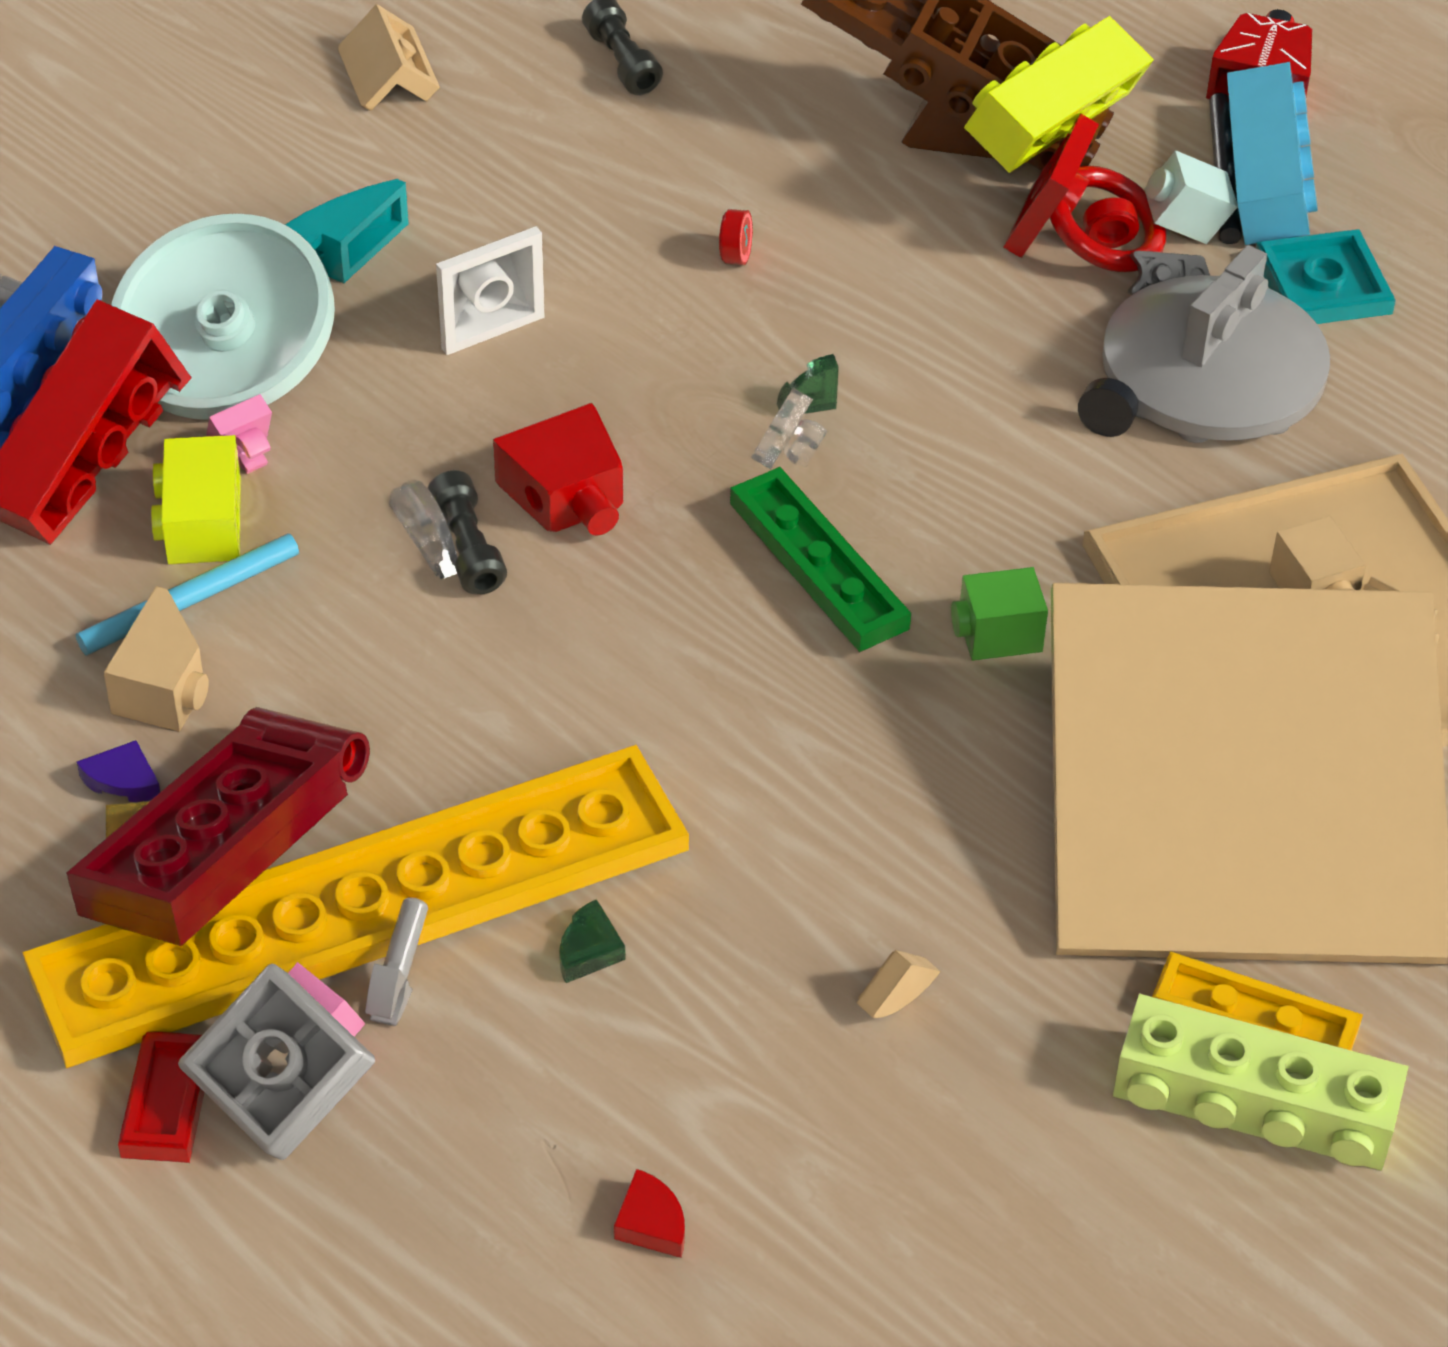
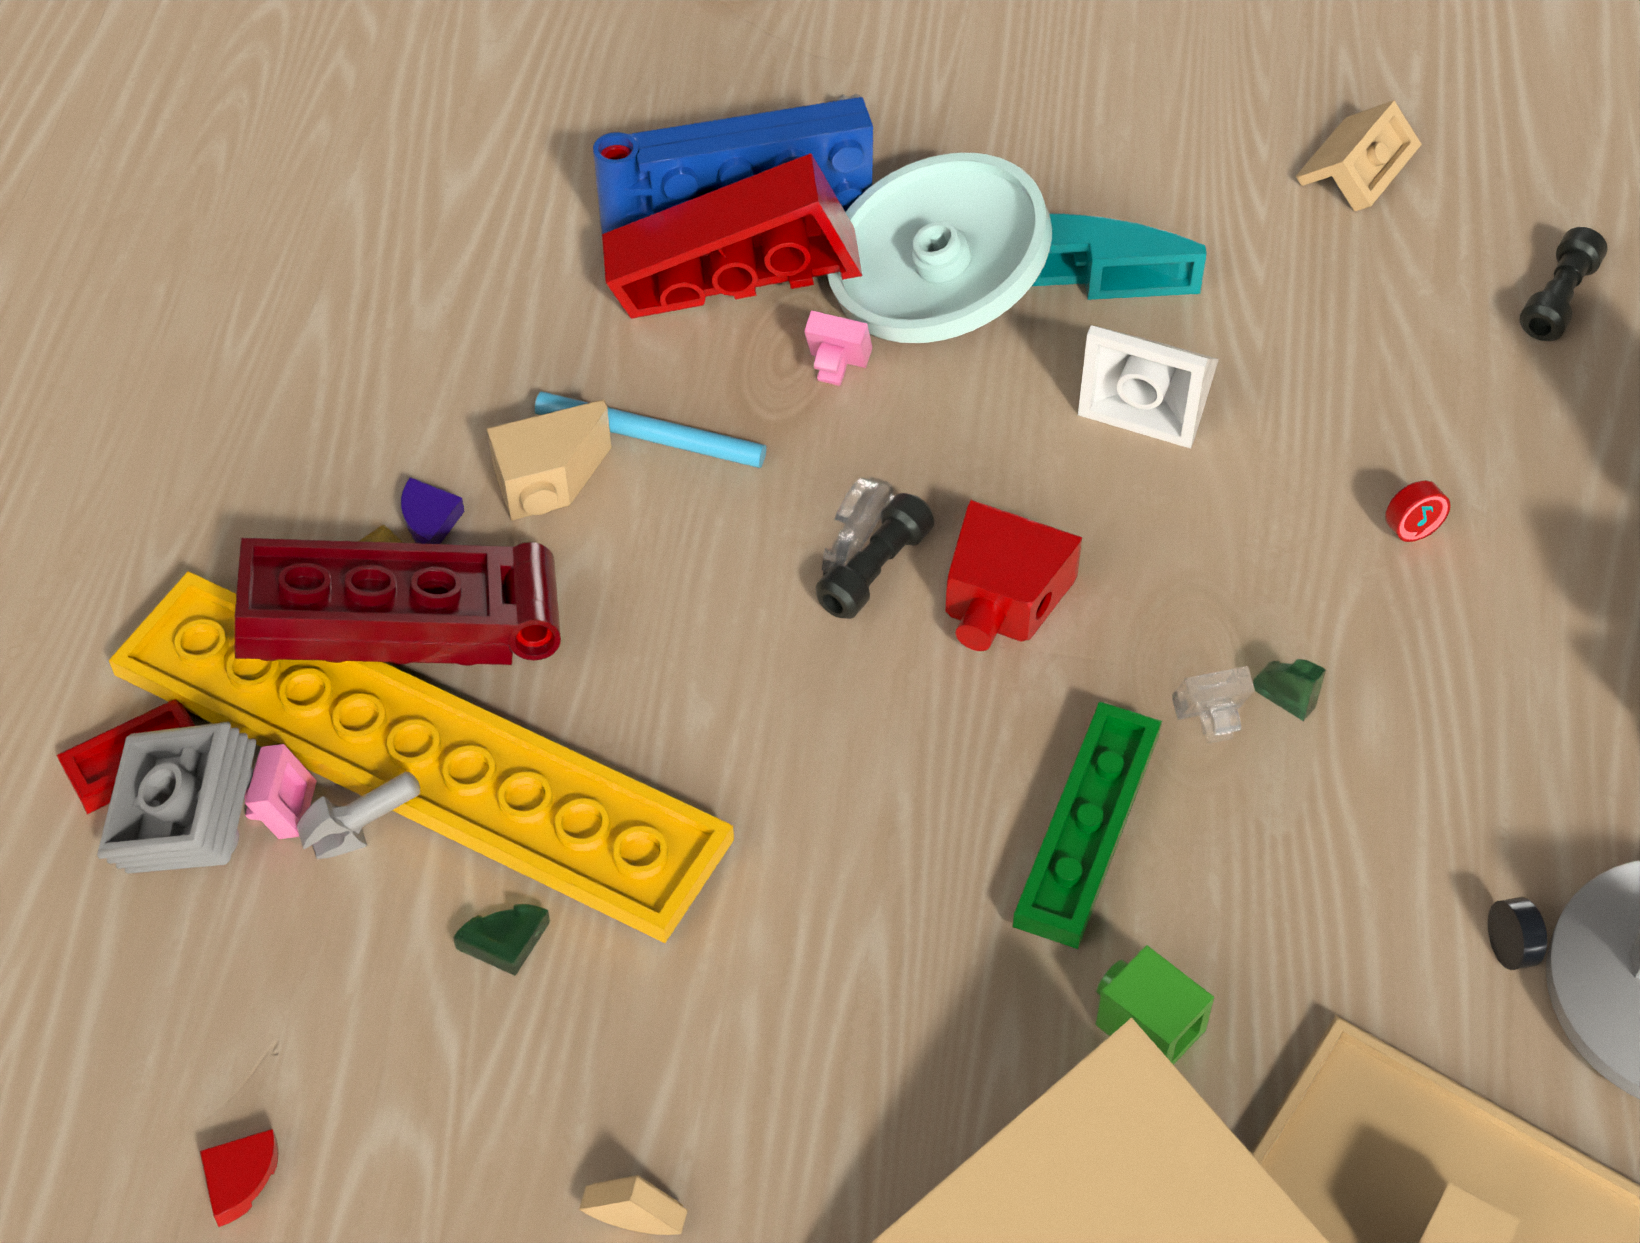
camera: 55 degrees right, 5 degrees up
neon yellow brick [151,435,241,564] -> none

